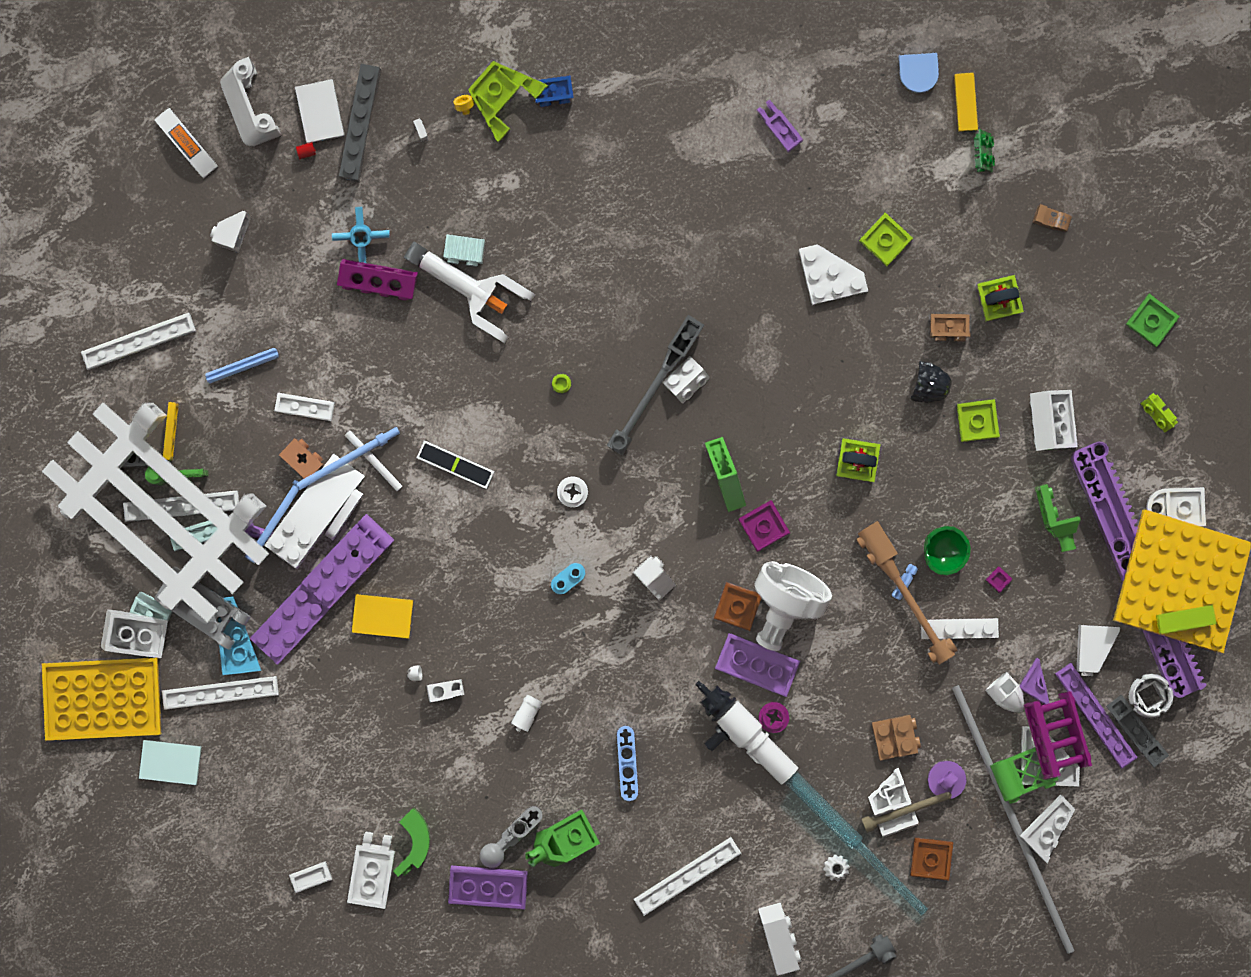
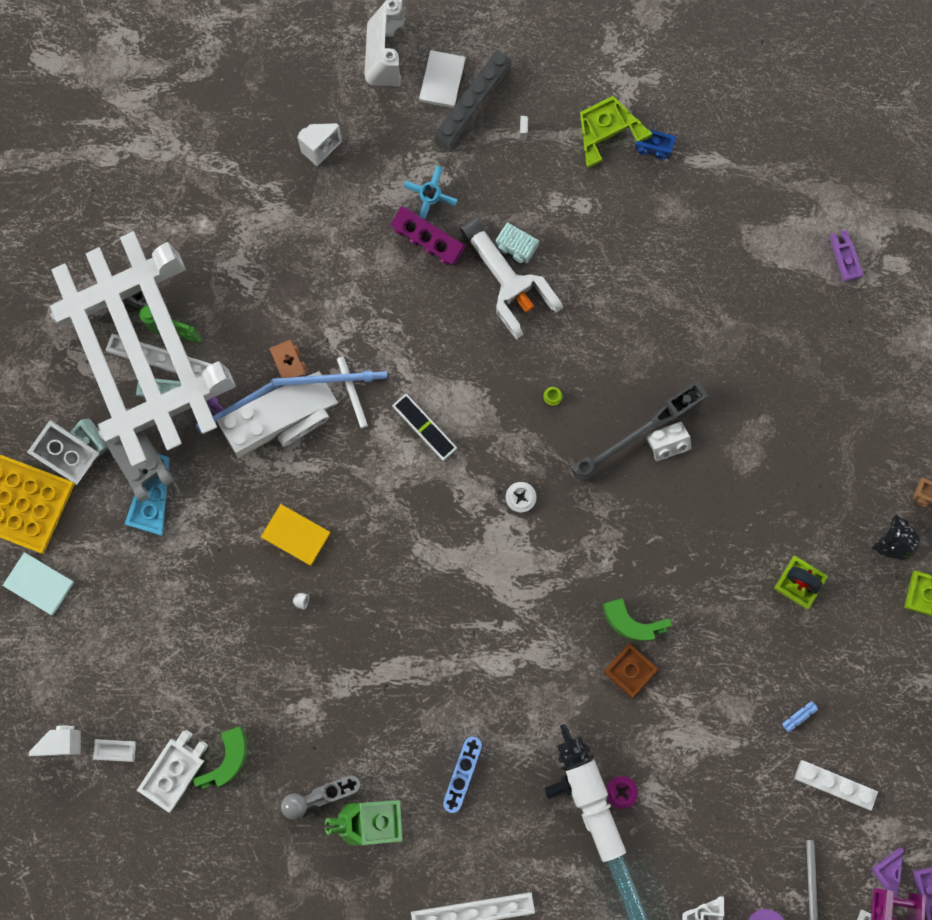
camera: 20 degrees right, 10 degrees down
white tile [81,313,196,370] -> none
white slope [155,108,218,178] -> none
white tile [162,676,279,710] -> none
yellow tile [163,402,179,461] -> none
light blue axle [205,348,279,383] -> none
medium lavender hinge [250,514,395,665] -> none
white tile [274,393,335,421] -> none
red hinge [296,142,316,159] -> none
white leg [426,679,464,702] -> none
medium lavender tile [448,866,528,909] -> none
yellow tile [453,95,474,115] -> none
white piece [511,695,542,732] -> none
medium azure plate [551,563,585,594] -> none
white wedge [633,556,676,601] -> none
bright green arch [705,437,746,512] -> none
medium lavender tile [715,633,800,697] -> none
magenta tile [738,500,790,552] -> none
white piece [755,562,832,651] -> none
white plate [799,244,868,305] -> none
medium nougat bar [856,521,958,664] -> none
lime tile [859,213,913,267] -> none
medium nougat plate [871,715,921,760] -> none
green cylinder [924,526,971,575] -> none
magenta tile [985,566,1013,593] -> none
white helmet [985,672,1024,712] -> none
none -> white slope [29,725,81,756]
none -> bright green arch [602,598,672,642]

